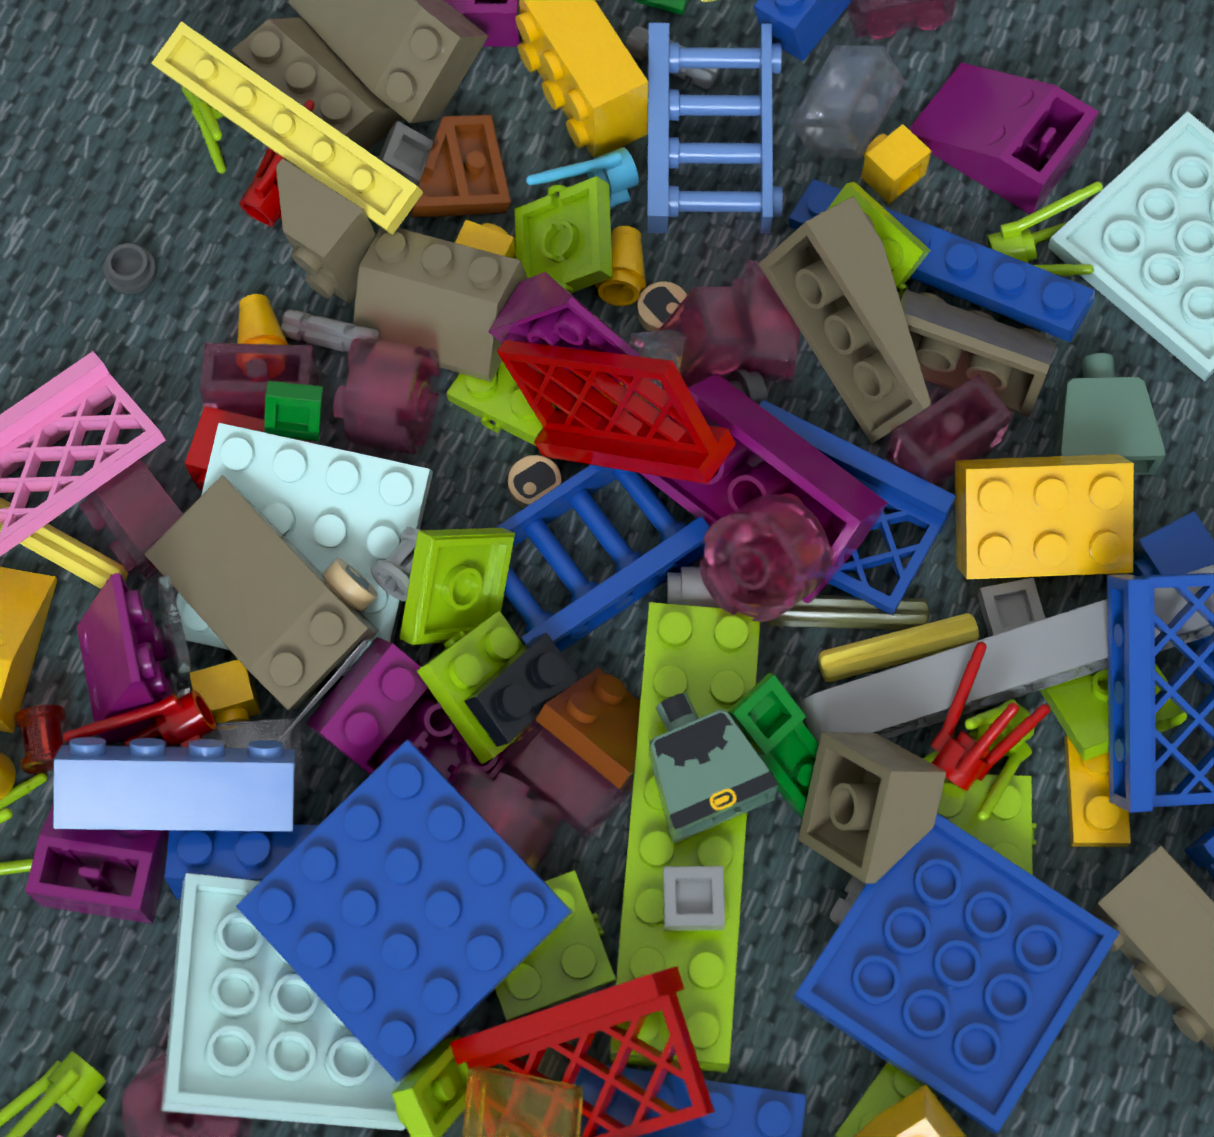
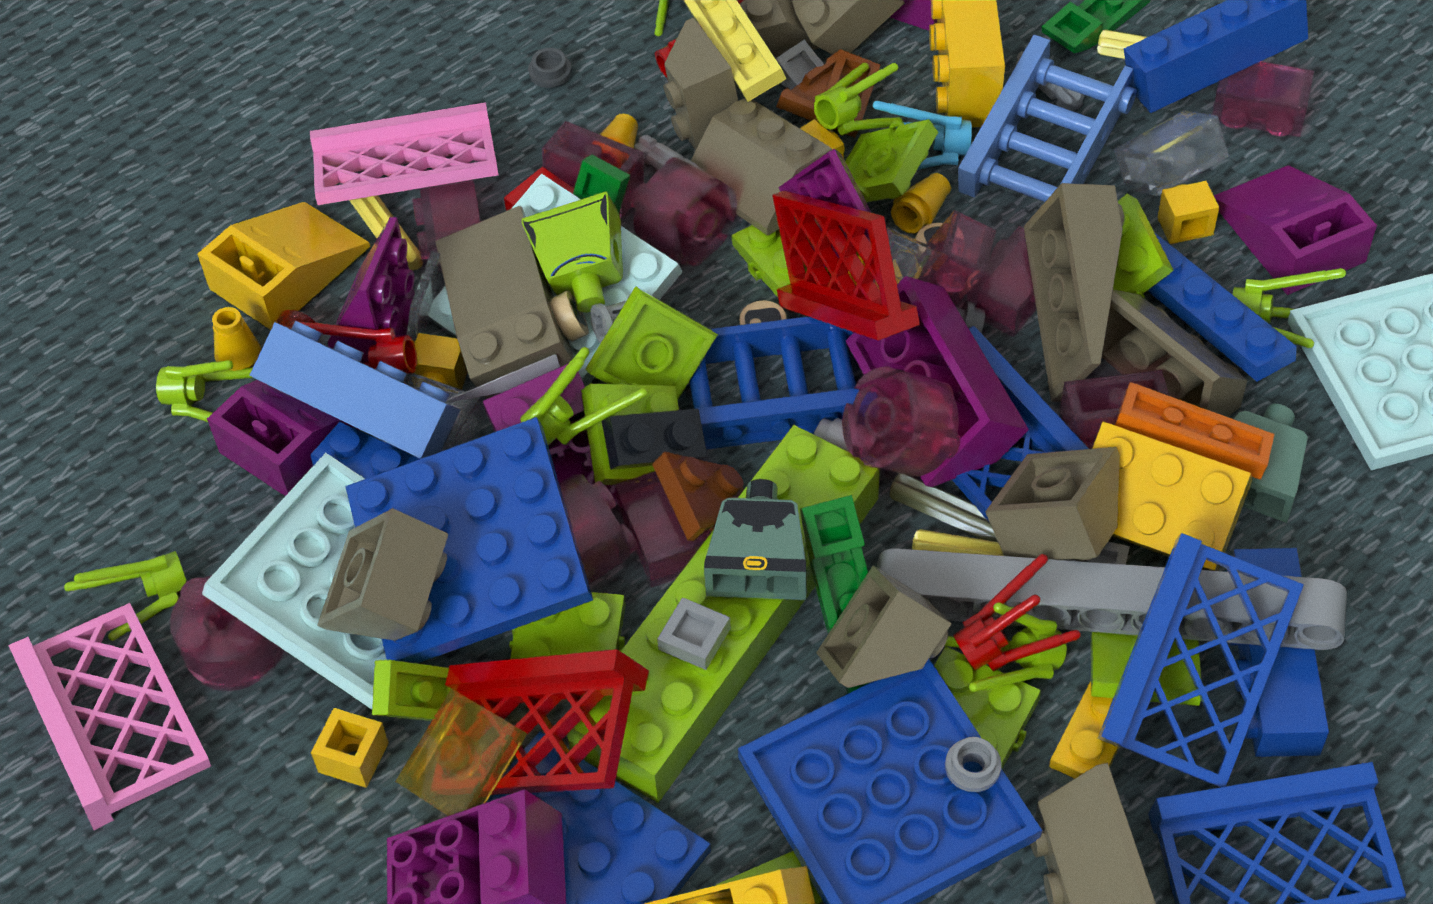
camera: 30 degrees right, 15 degrees down
none -> dark tan slope [317,508,448,641]
none -> lime plant [520,347,648,445]
none -> lime torso [521,191,623,313]
none -> lime plant [814,63,903,135]
none -> light grey plate [945,737,1001,792]
none -> dark tan slope [985,447,1120,561]
none -> orange plate [1115,382,1275,480]

